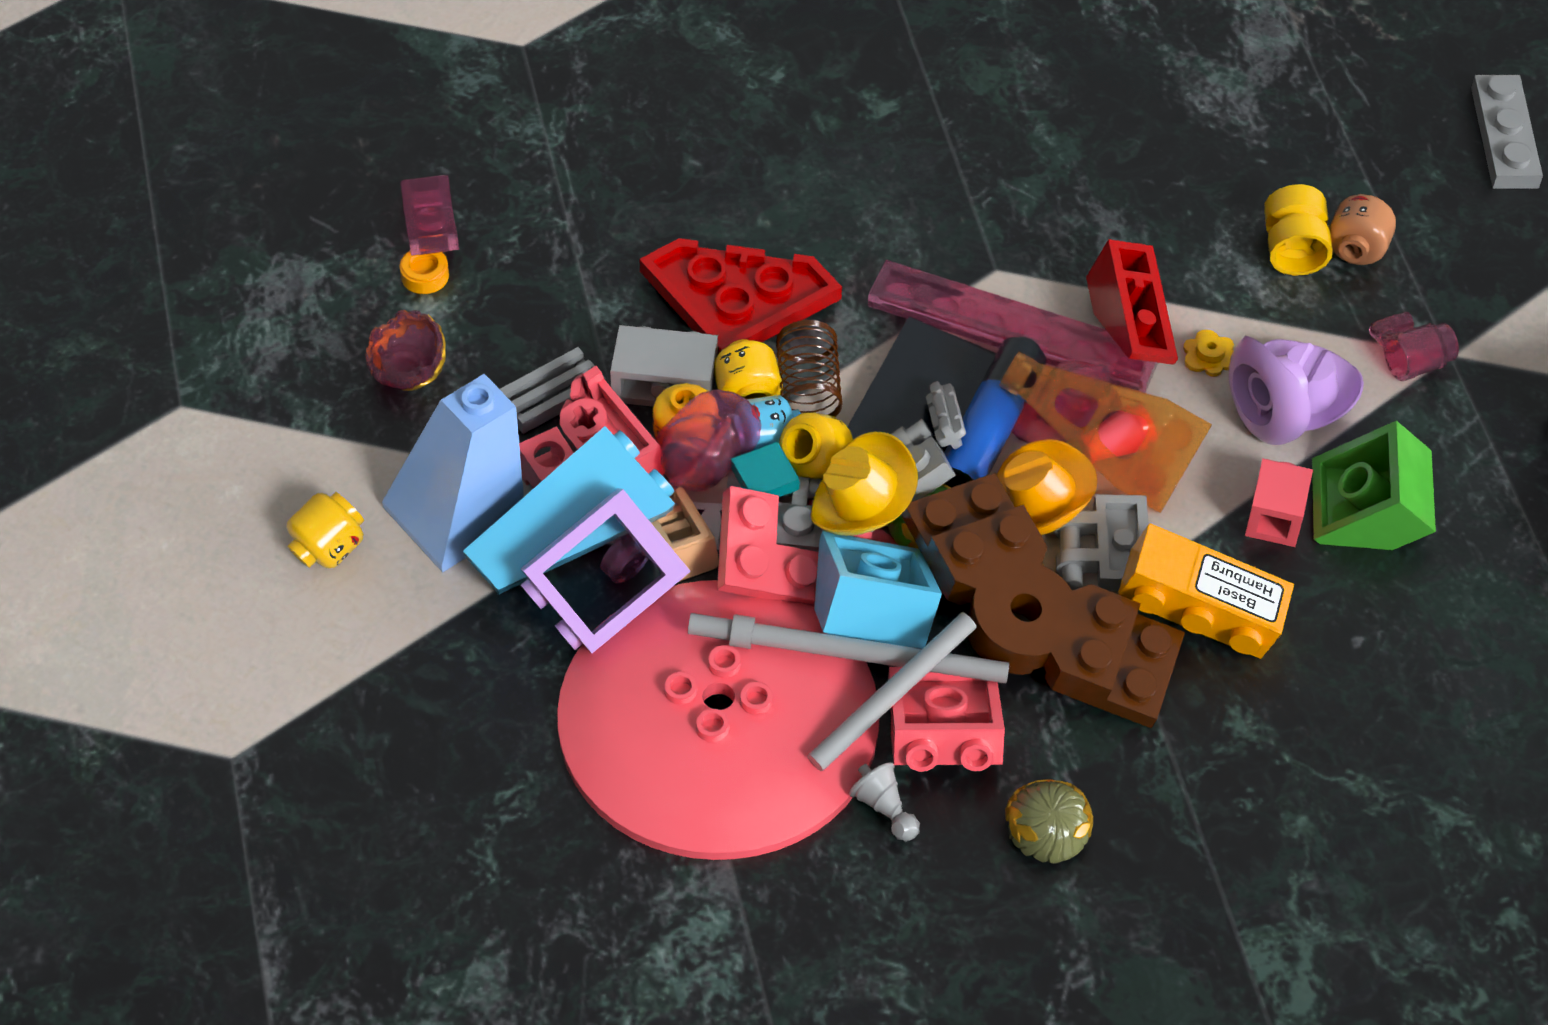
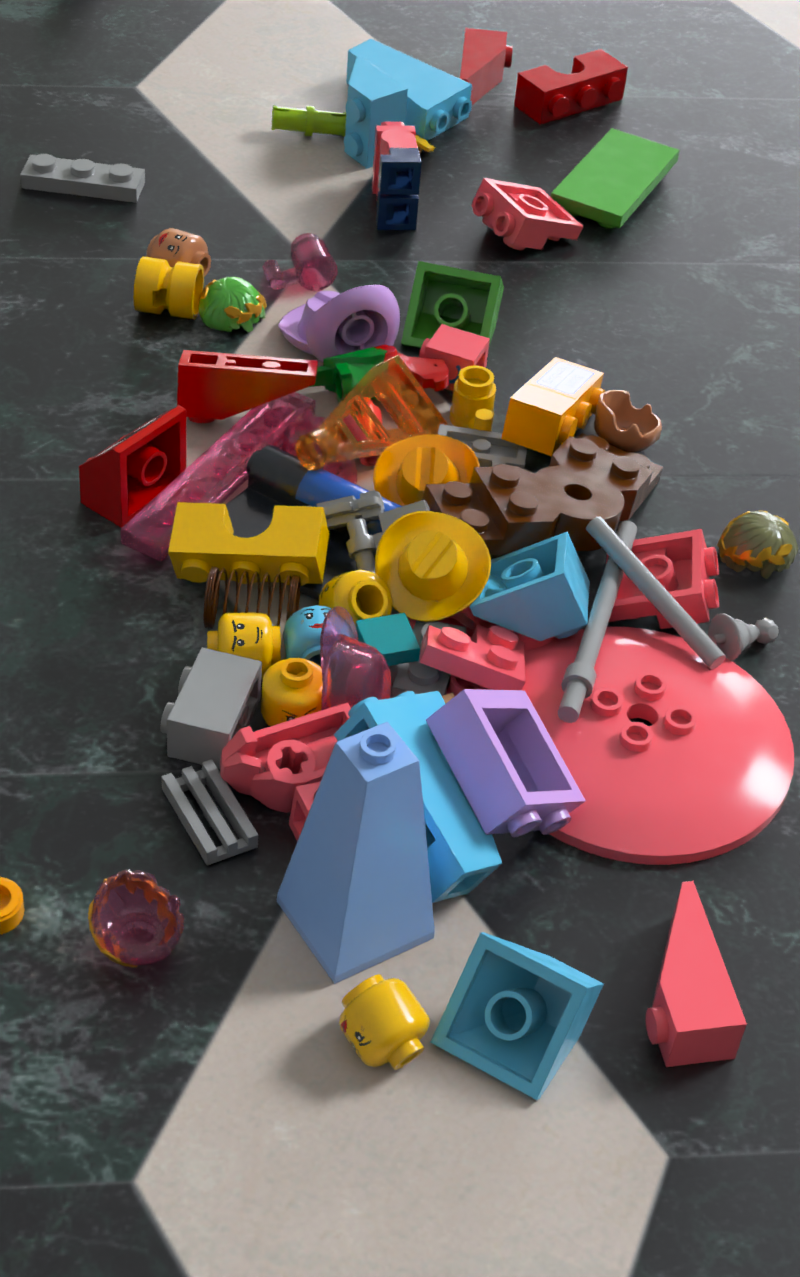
camera: 85 degrees left, 10 degrees down
red plate [639,238,842,355] -> none
none -> red slope [79,405,187,528]
none -> yellow arch [168,502,329,586]
none -> bright green hair [198,277,267,333]
none -> green animal [310,344,449,408]
none -> medium azure slope [430,932,604,1100]
none -> yellow piece [449,365,496,432]
none -> nougat hair [594,390,662,452]
none -> coral slope [646,881,747,1067]

